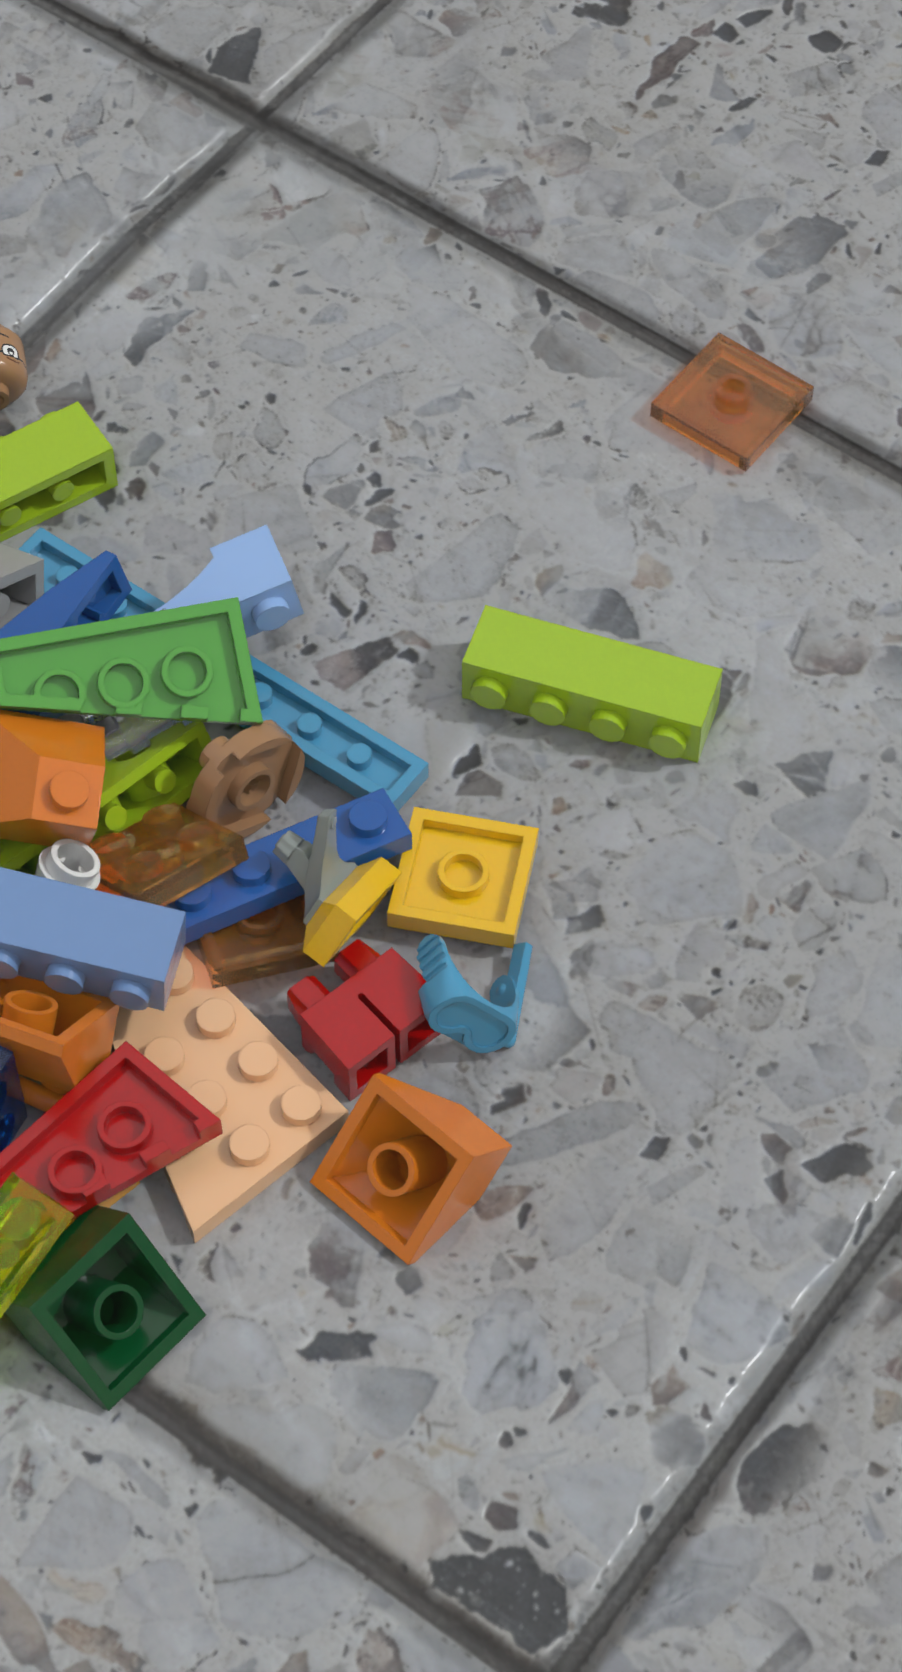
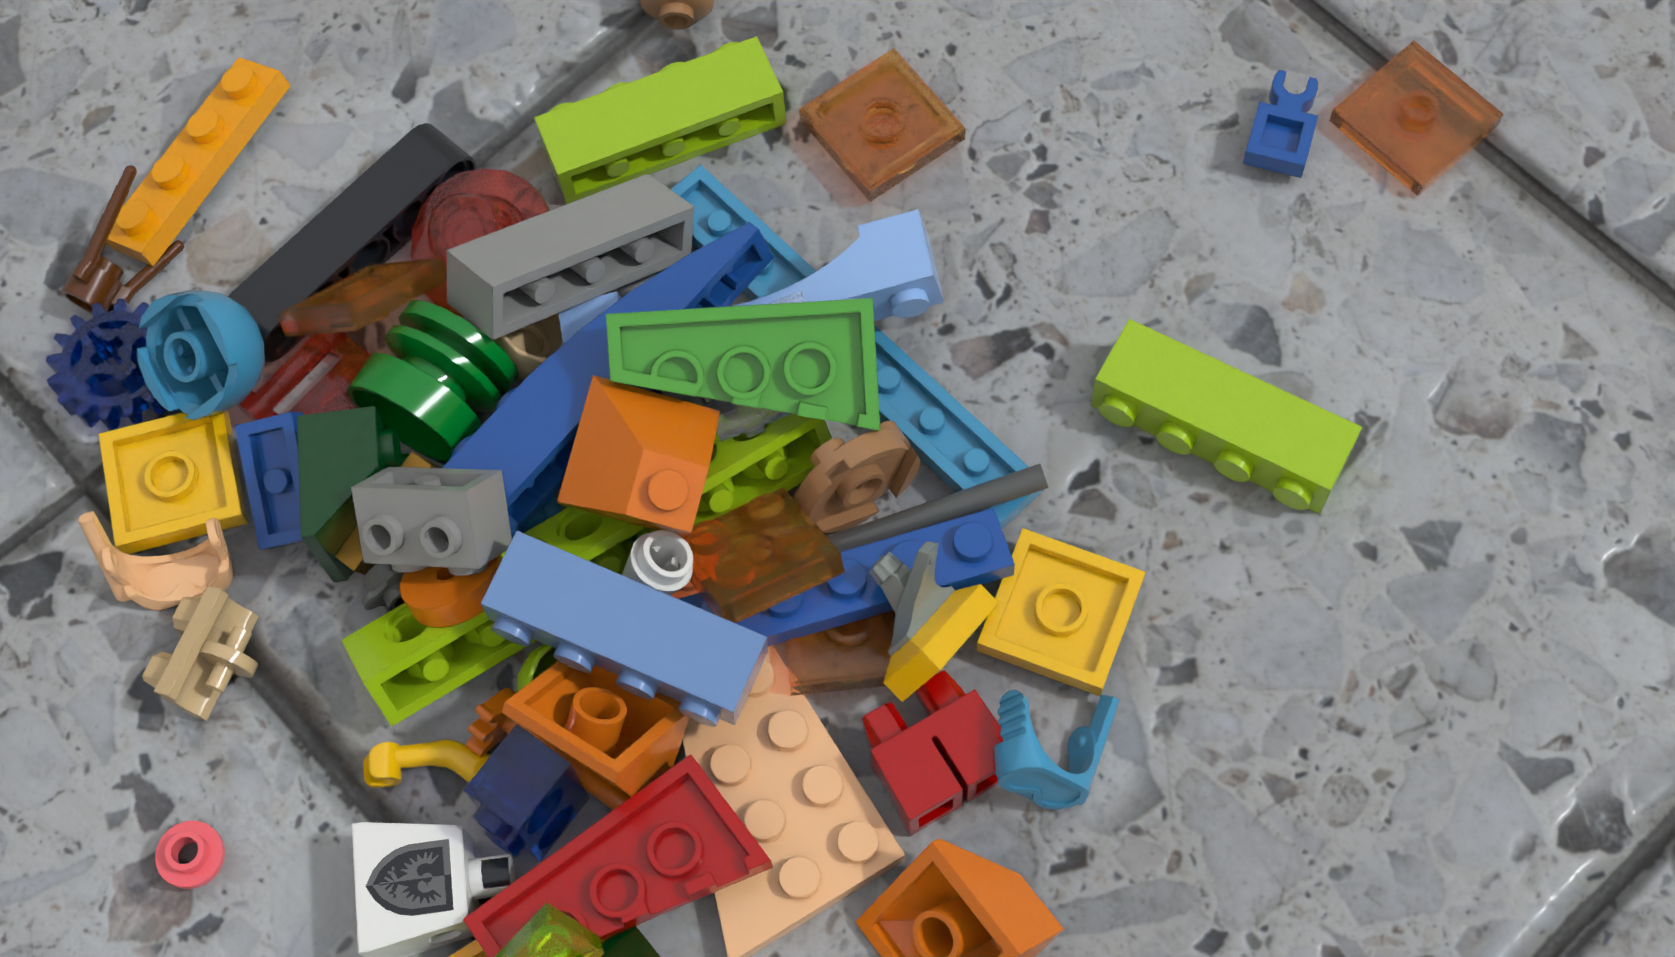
camera: 15 degrees right, 10 degrees up
none -> dark grey bar [797,464,1049,563]
none -> clear orange plate [799,48,966,202]
none -> blue plate [1243,70,1318,178]

